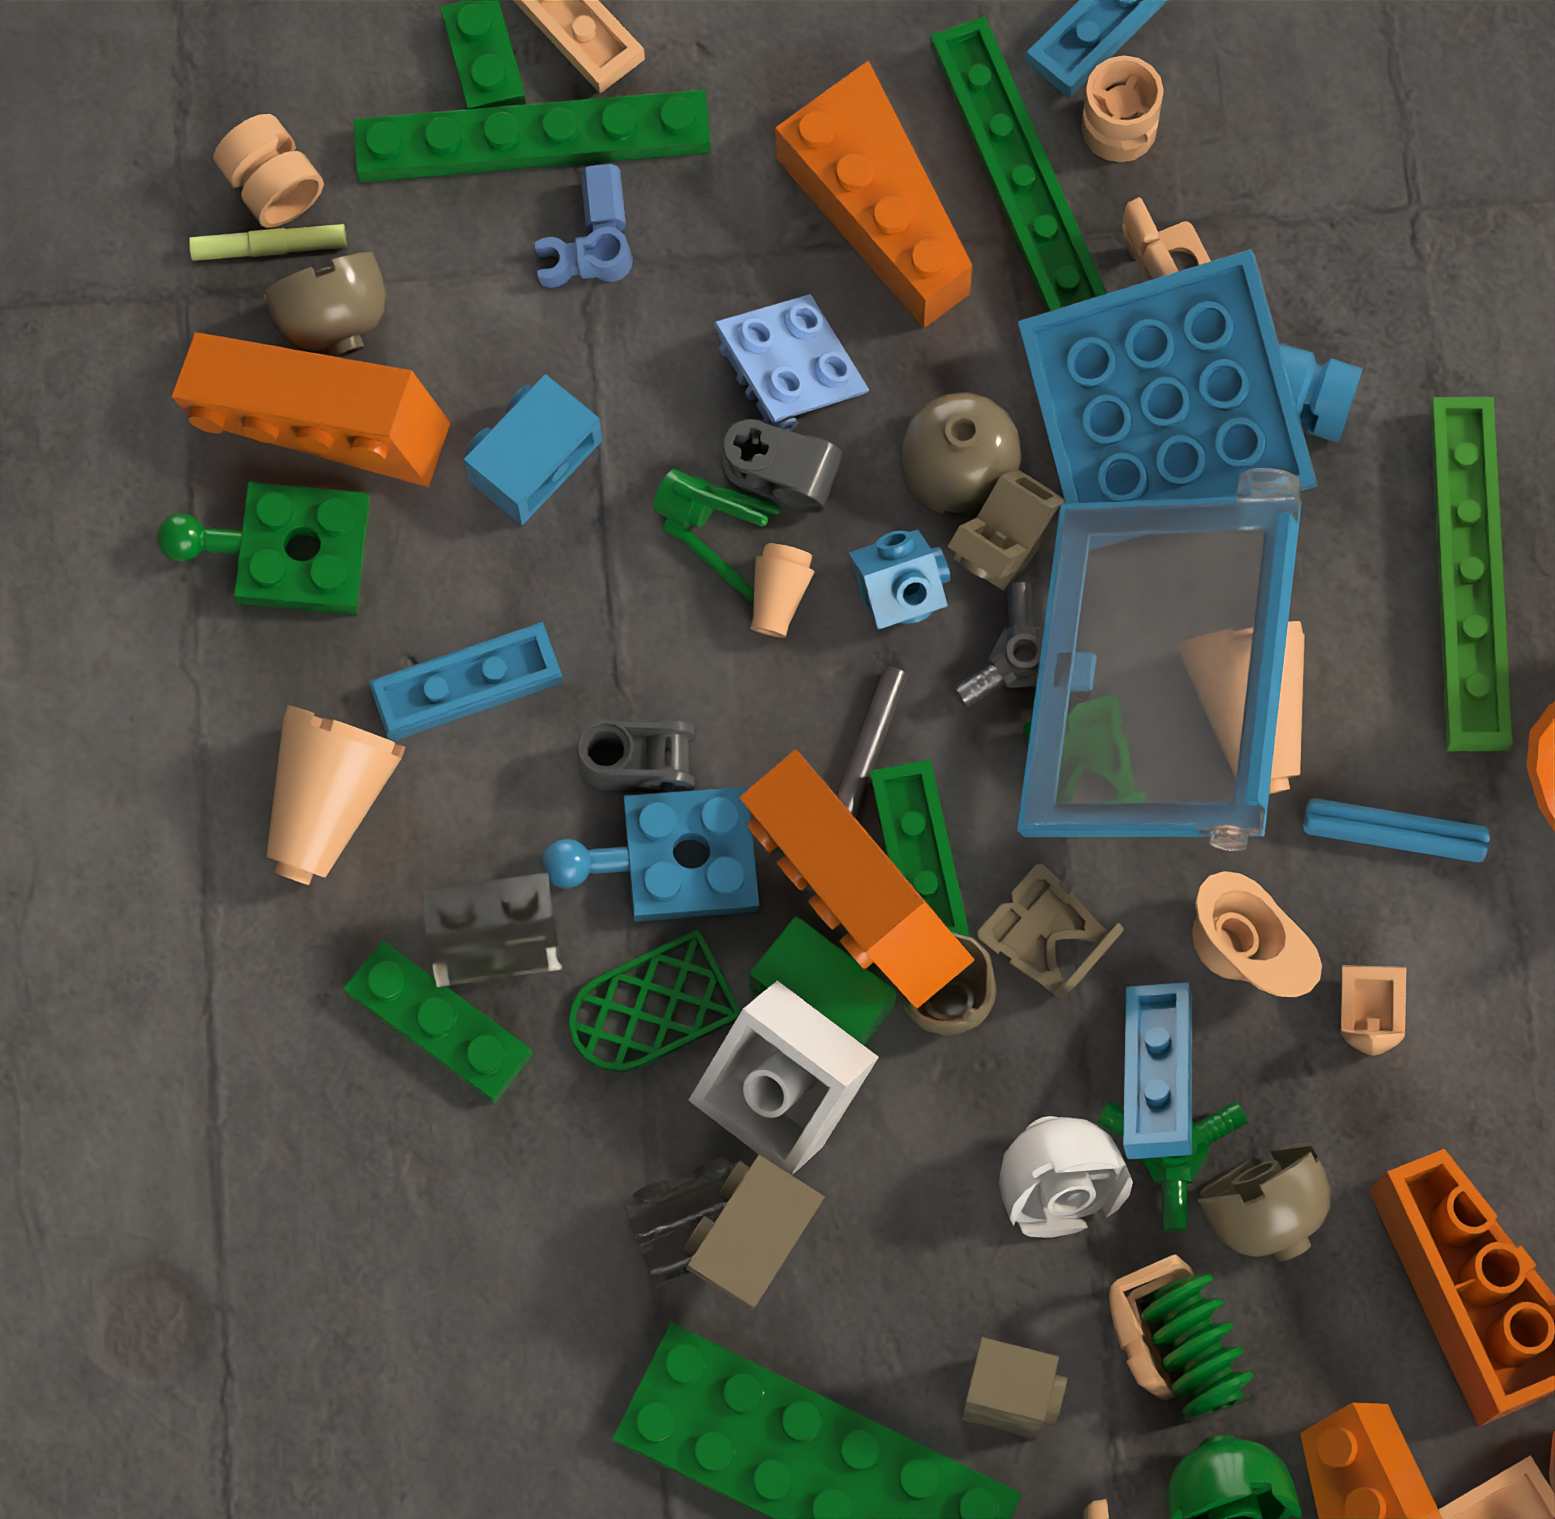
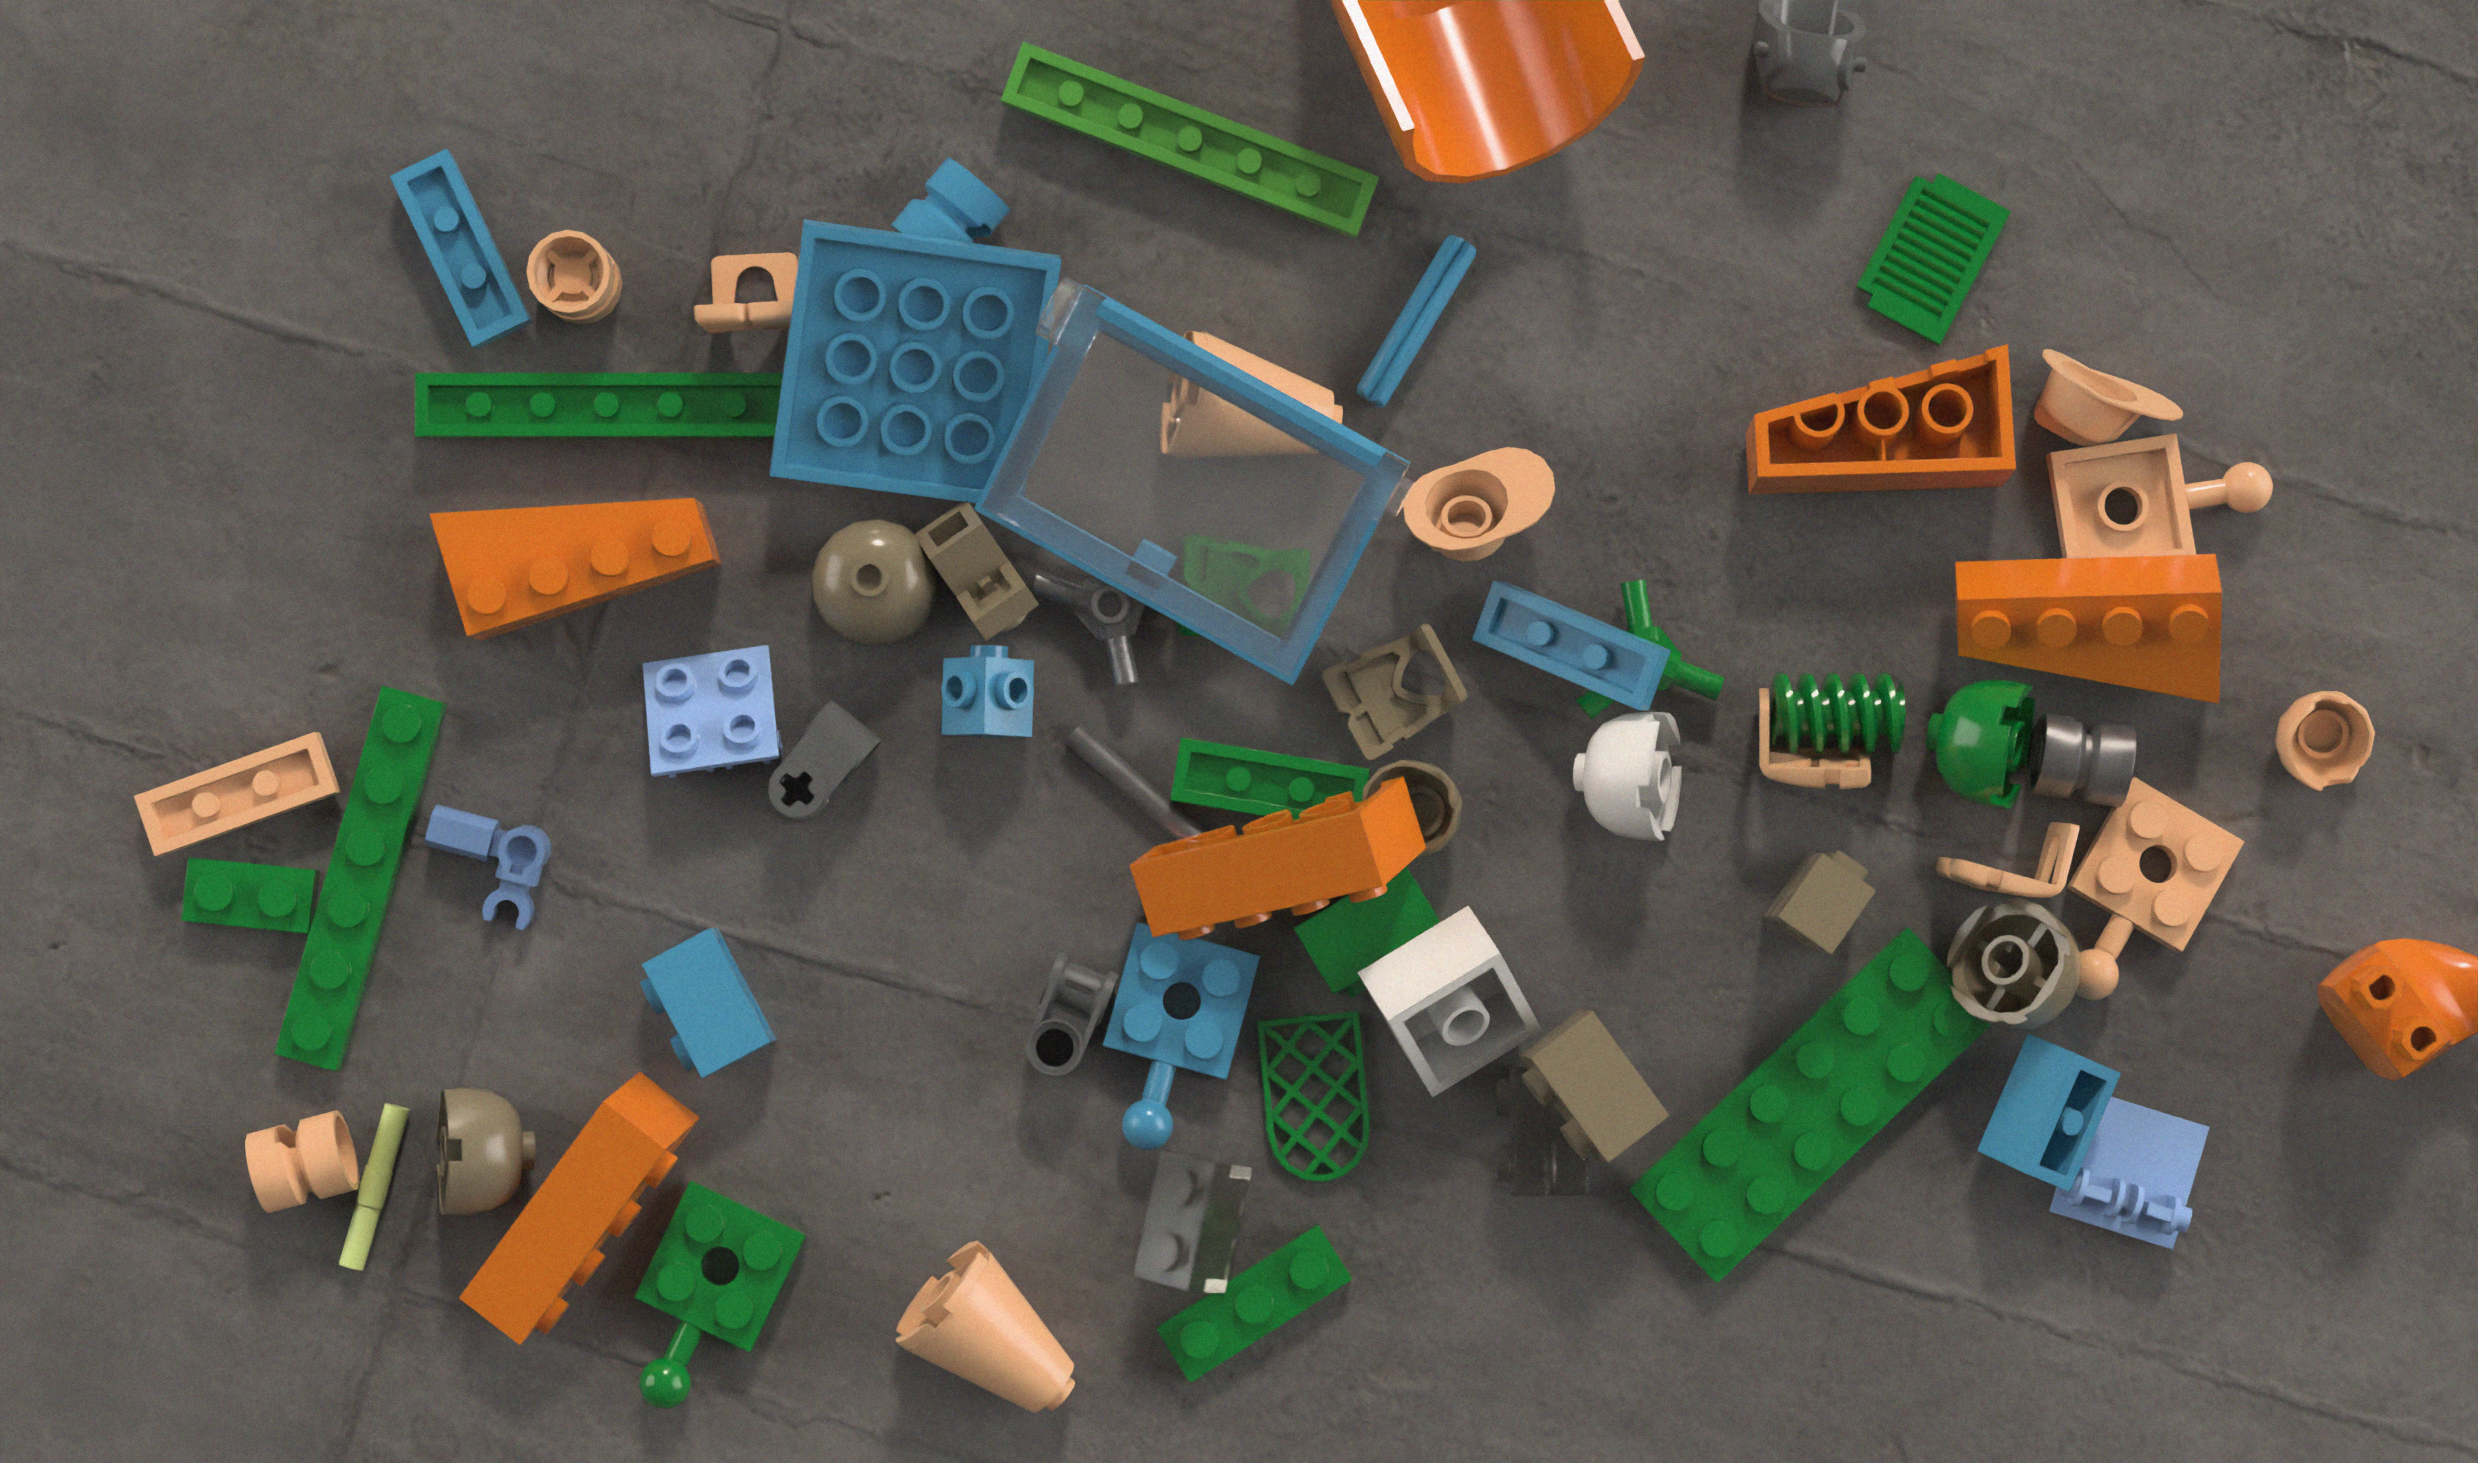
camera: 70 degrees left, 15 degrees up
dark azure tile [368,622,564,741] -> none
green plant [653,468,781,604] -> none
light nougat cone [750,543,815,638] -> none
dark tan cylinder [1198,1143,1331,1262] -> none
light nougat plate [1341,965,1406,1056] -> none

